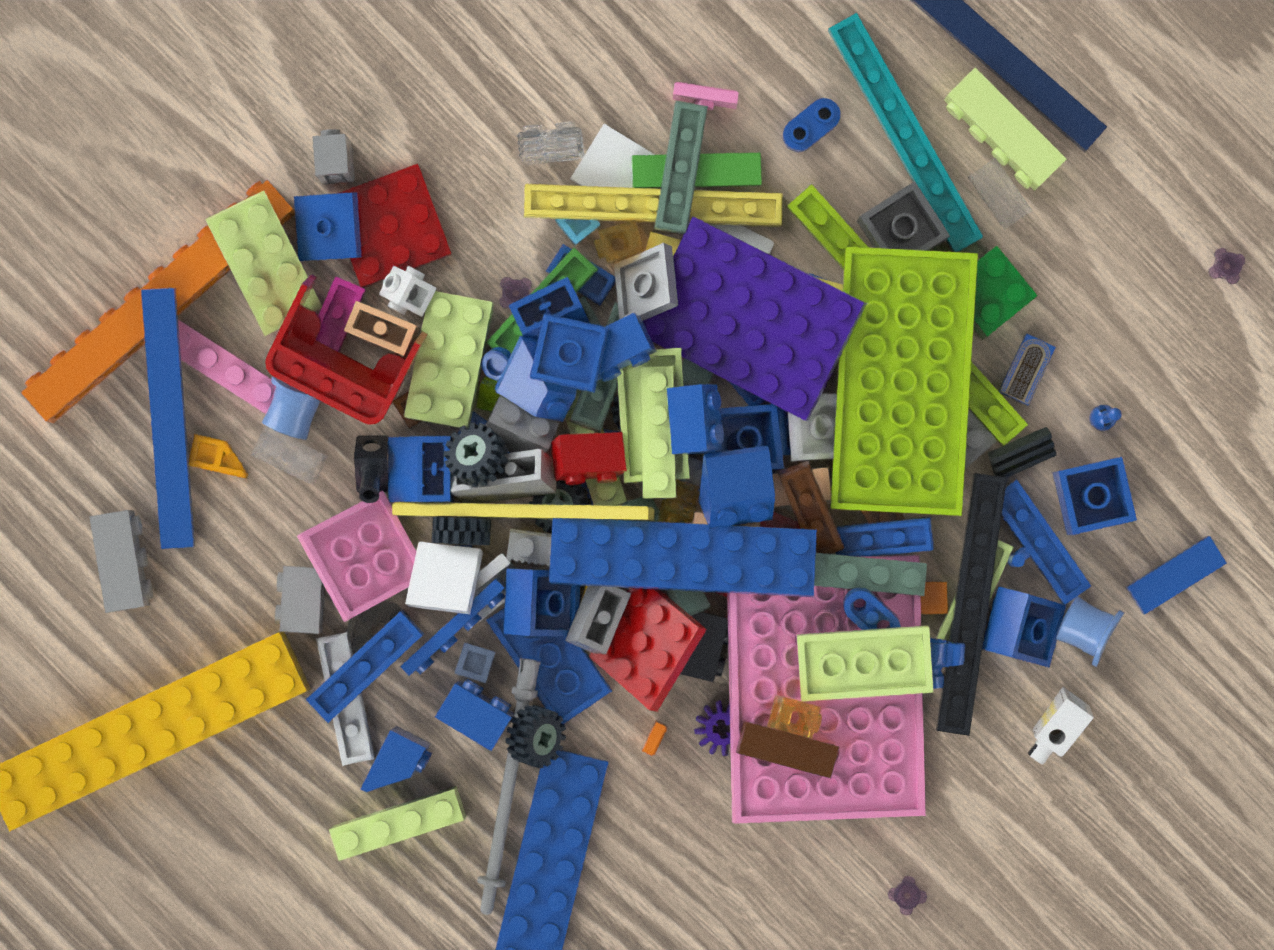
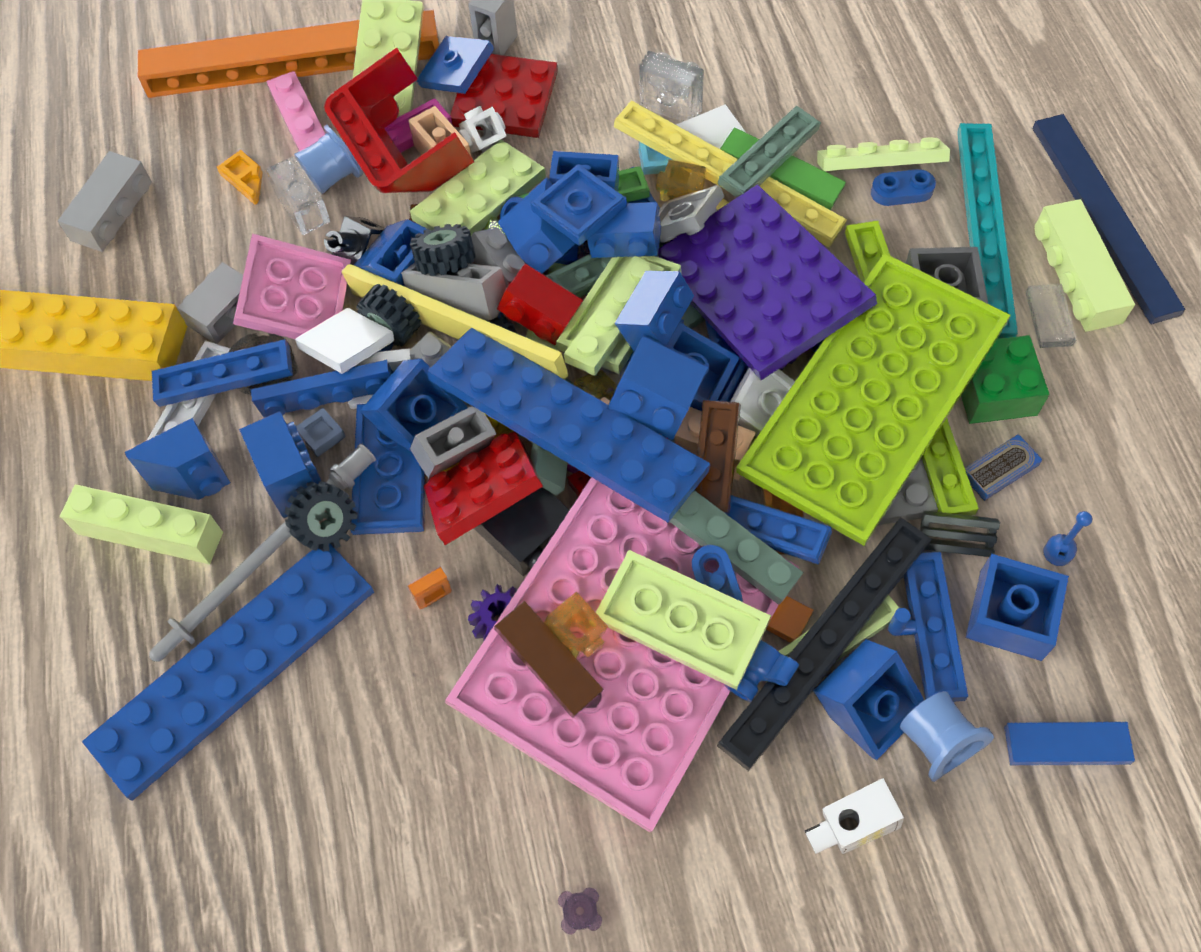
camera: 35 degrees right, 25 degrees down
blue tile [141,288,195,549] -> none
bright pink plate [673,82,739,110] -> none
none -> yellowish green plate [817,137,950,171]

